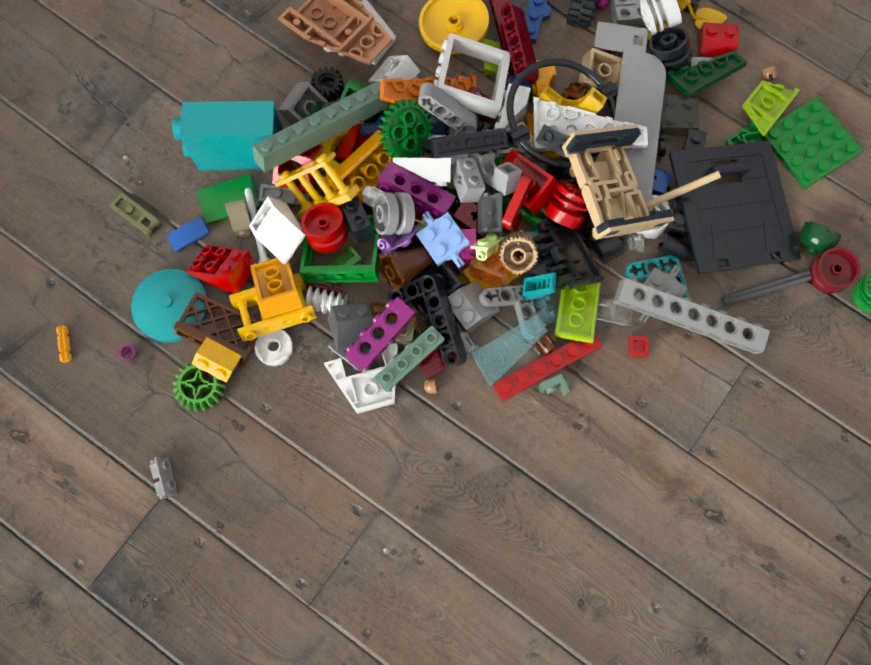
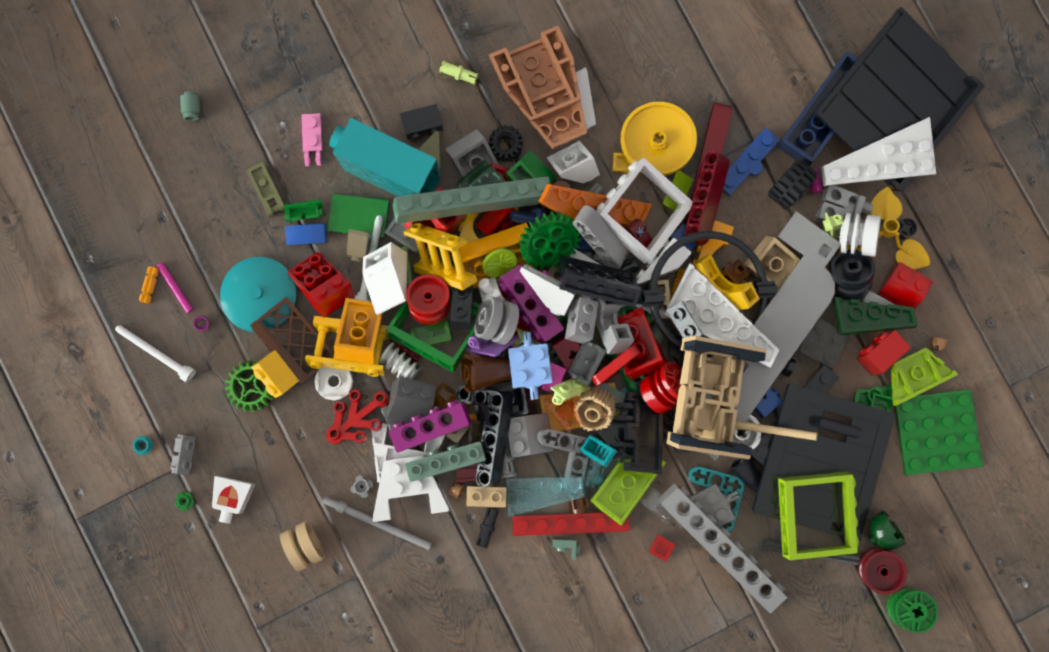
camera: 25 degrees right, 10 degrees up
none -> white piece [116,325,196,383]
none -> teal plate [133,436,153,455]
none -> dark pink bar [156,262,193,313]
none -> green plate [175,492,194,511]
none -> sand green brick [180,91,200,121]
none -> white torso [212,476,255,524]
none -> tan wheel [280,521,325,572]
none -> green hinge [283,199,325,223]
none -> bright pink hinge [302,113,323,166]
none -> light grey bar [322,496,432,550]
none -> red plant [326,390,390,445]
none -> light grey plate [351,475,373,498]
none -> white wing [373,455,449,522]
none -> black brick [400,104,443,140]
none -> yellowish green pin [440,60,479,85]
none -> tan brick [466,486,507,507]
none -> black pin [476,507,499,548]
none -> lime wheel [482,248,517,278]
none -> yellow tile [612,152,630,173]
none -> lime window [778,472,859,560]
none -> yellowish green hinge [823,212,844,239]
none -> red brick [856,330,911,376]

